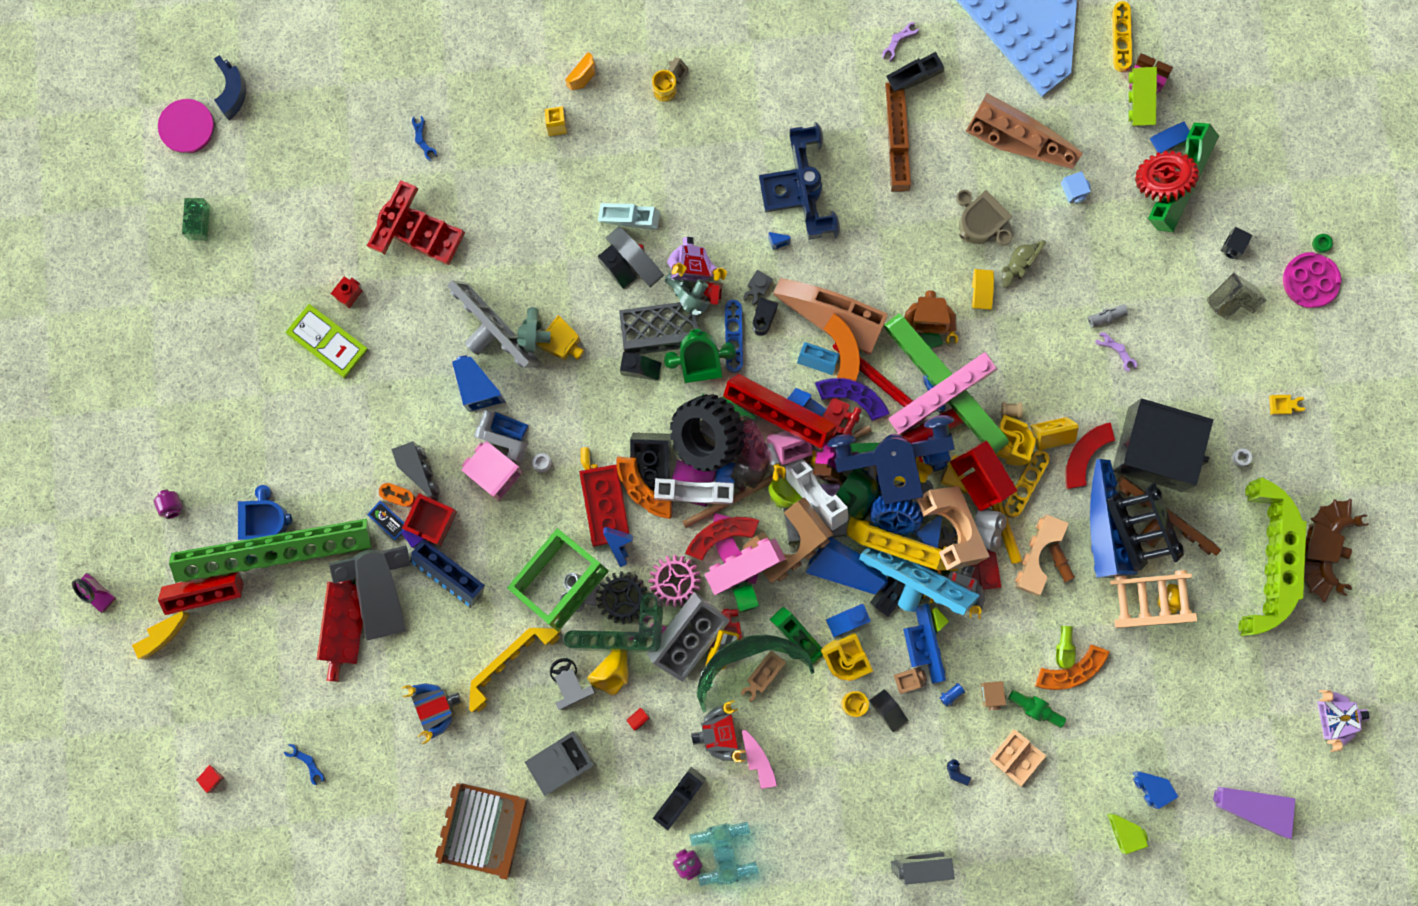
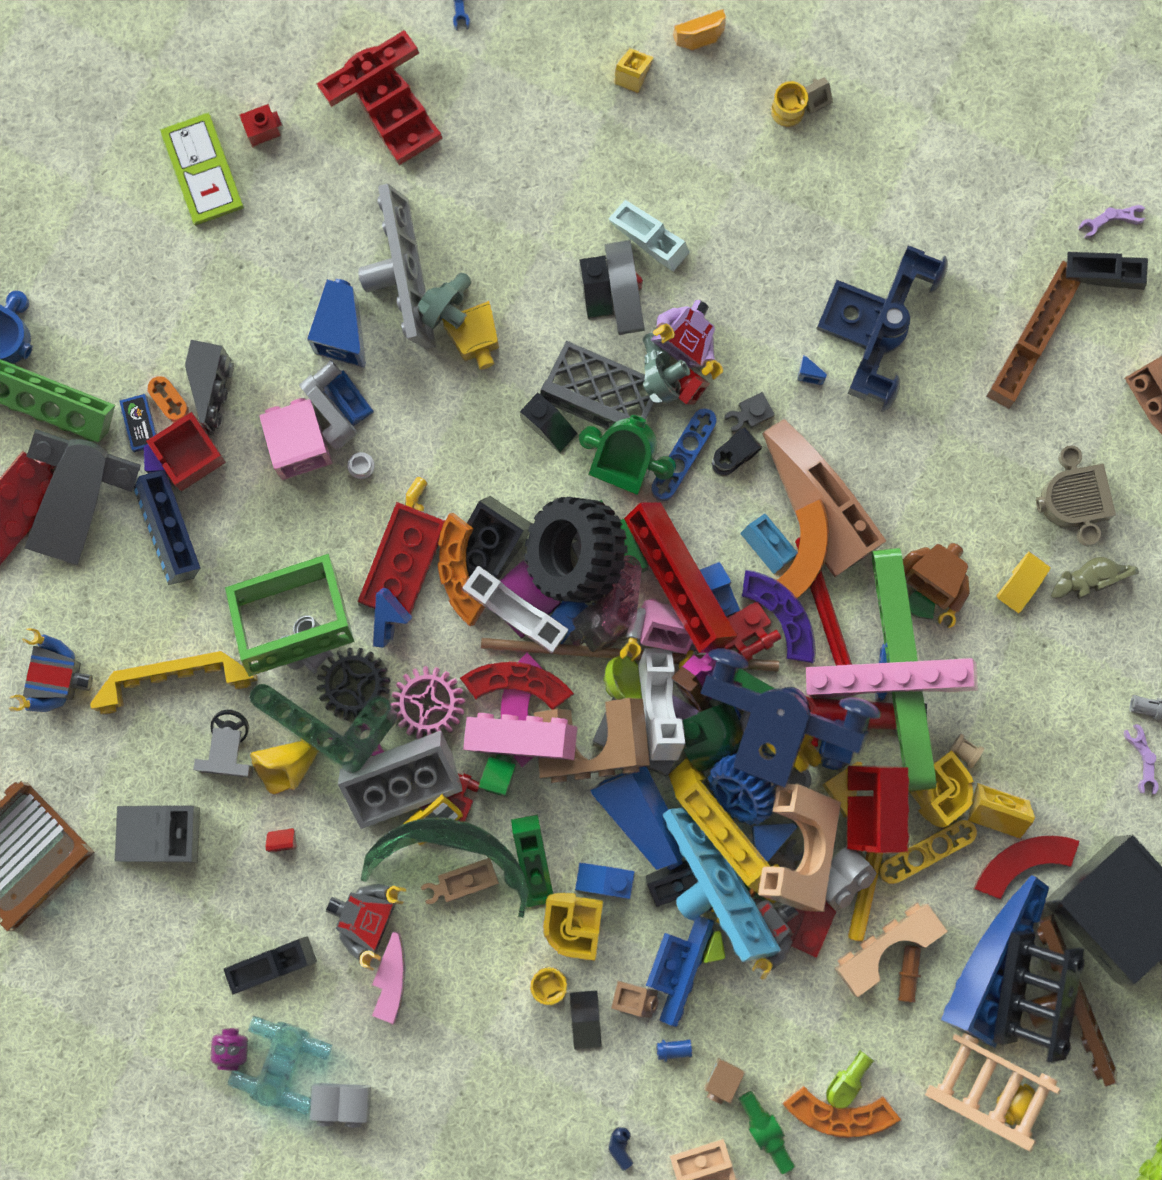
camera: 30 degrees right, 0 degrees up
none -> light grey brick [310,1083,371,1128]

